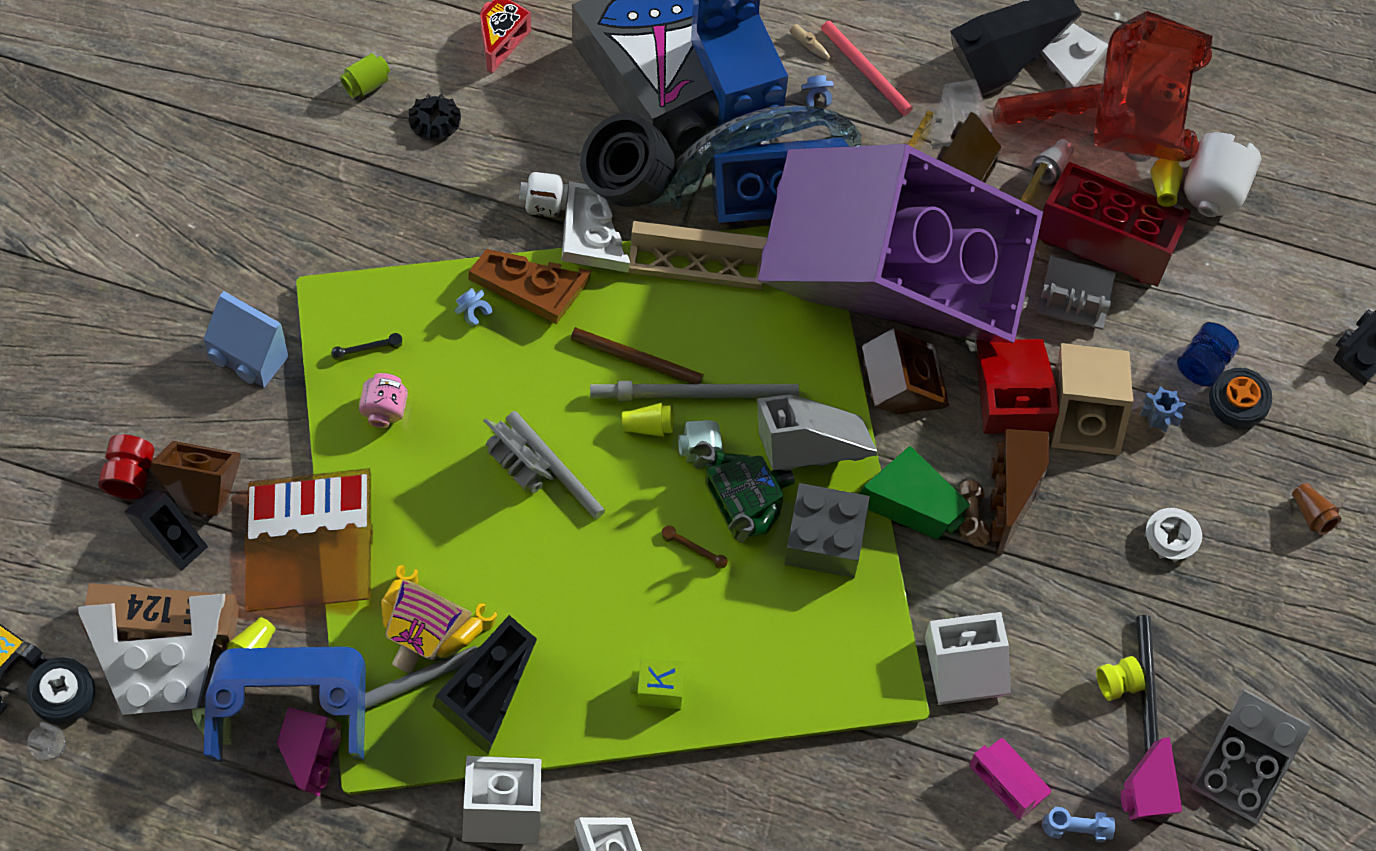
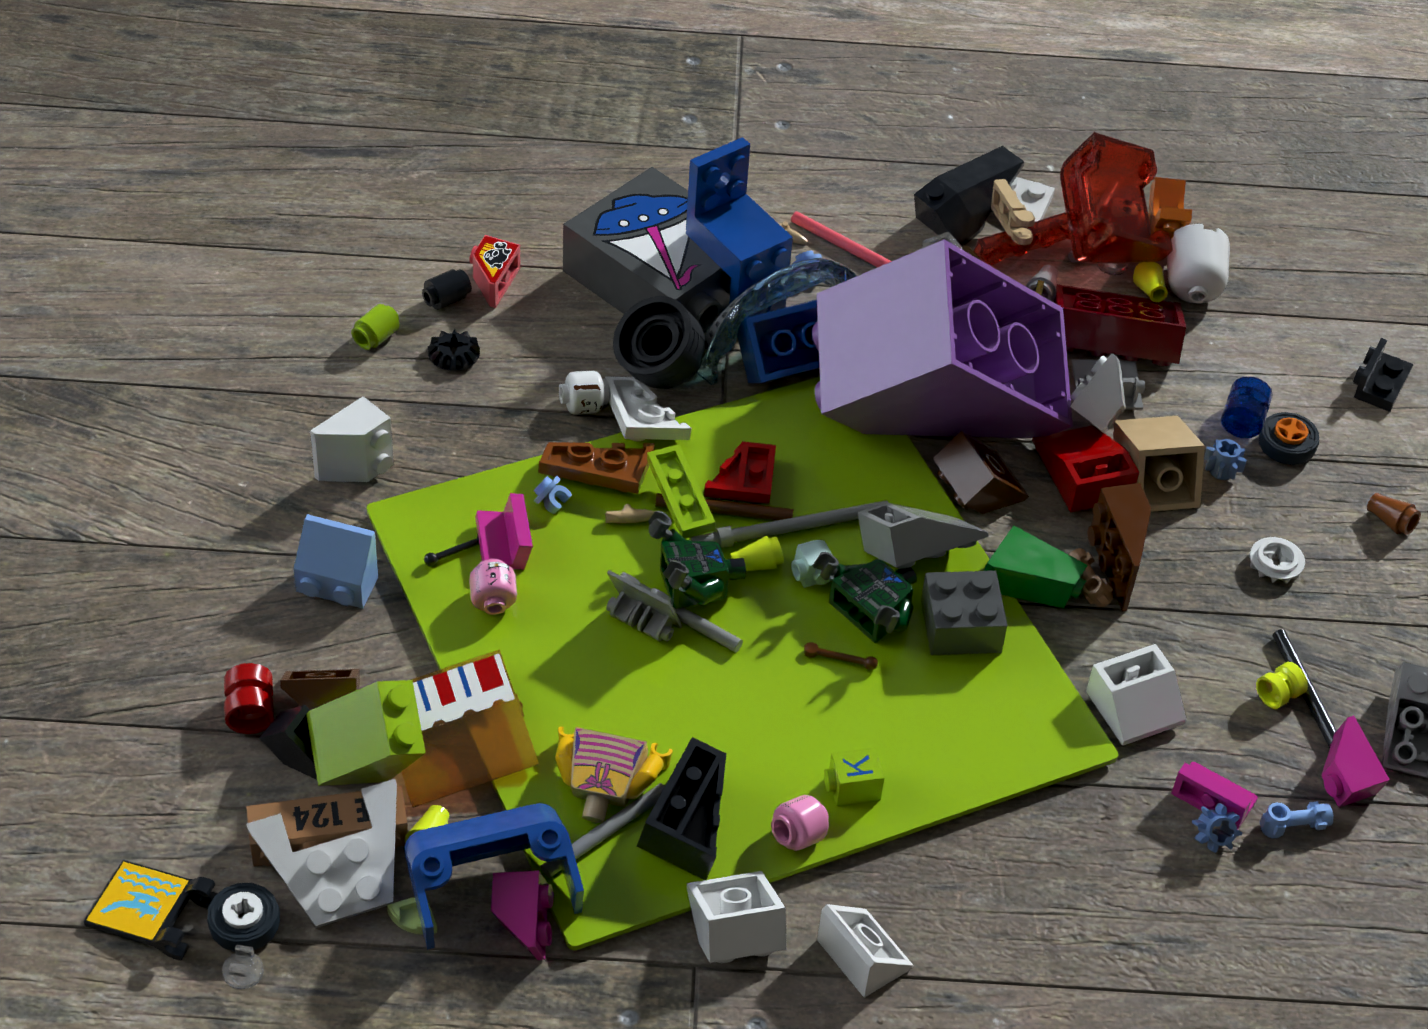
camera: 15 degrees left, 15 degrees down
tan fence [627,221,767,290] -> none
none -> lime slope [306,680,426,786]
none -> white slope [310,397,394,482]
none -> black brick [422,269,472,310]
none -> dark pink panel [475,493,533,570]
none -> tan helmet [605,504,655,524]
none -> lime plate [647,444,716,538]
none -> dark green torso [648,511,746,609]
none -> red wing [704,441,776,504]
none -> bright pink head [771,795,829,851]
none -> tan hinge [991,179,1035,245]
none -> white slope [1070,353,1126,434]
none -> orange arch [1148,177,1192,243]
none -> medium blue gear [1192,803,1242,853]

